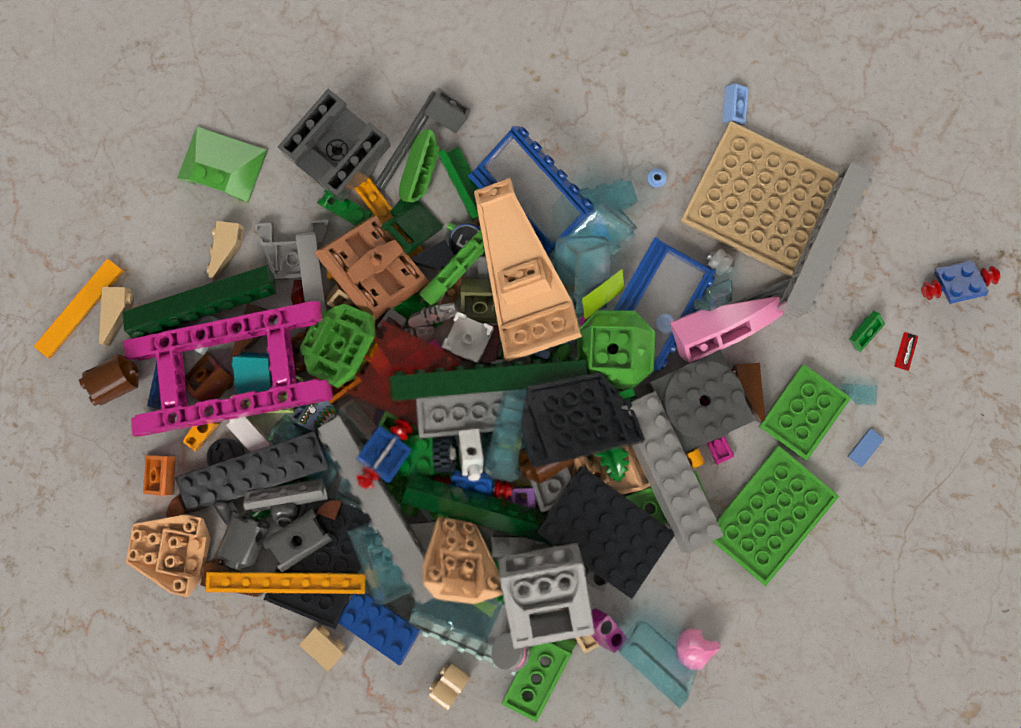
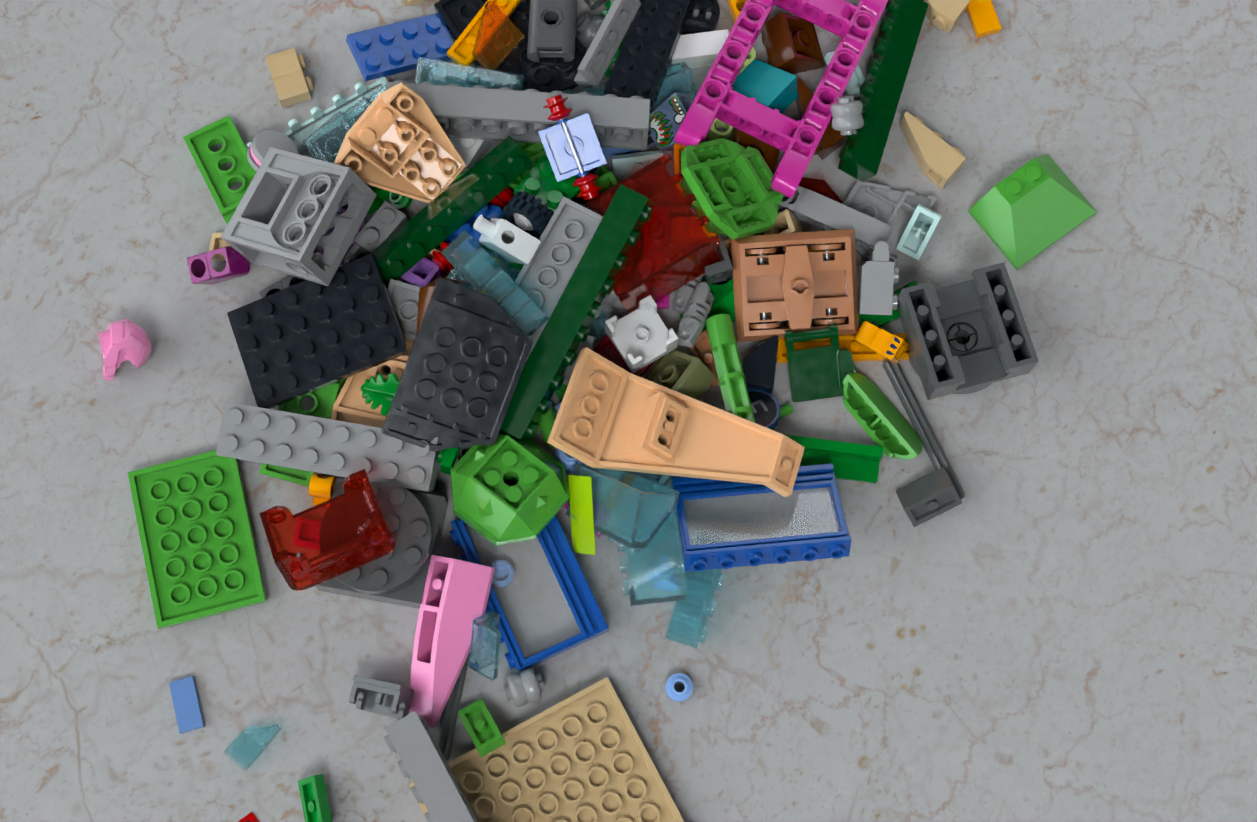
camera: 120 degrees right, 10 degrees down
copper tile [317,500,343,520] -> none
clear light blue windscreen [618,621,697,708] -> none
reddish brown slope [731,363,765,421] -> none
bright green plate [758,364,851,461] -> none
none -> clear red windscreen [259,469,396,591]
none -> dark grey hinge [349,675,414,719]
none -> bright green plate [458,698,506,757]
none -> clear orange wing [472,1,525,73]
none -> light grey piece [830,96,864,135]
none -> light orange leg [854,321,908,365]
none -> light grey hinge [858,240,899,315]
none -> light aqua slope [896,204,942,260]

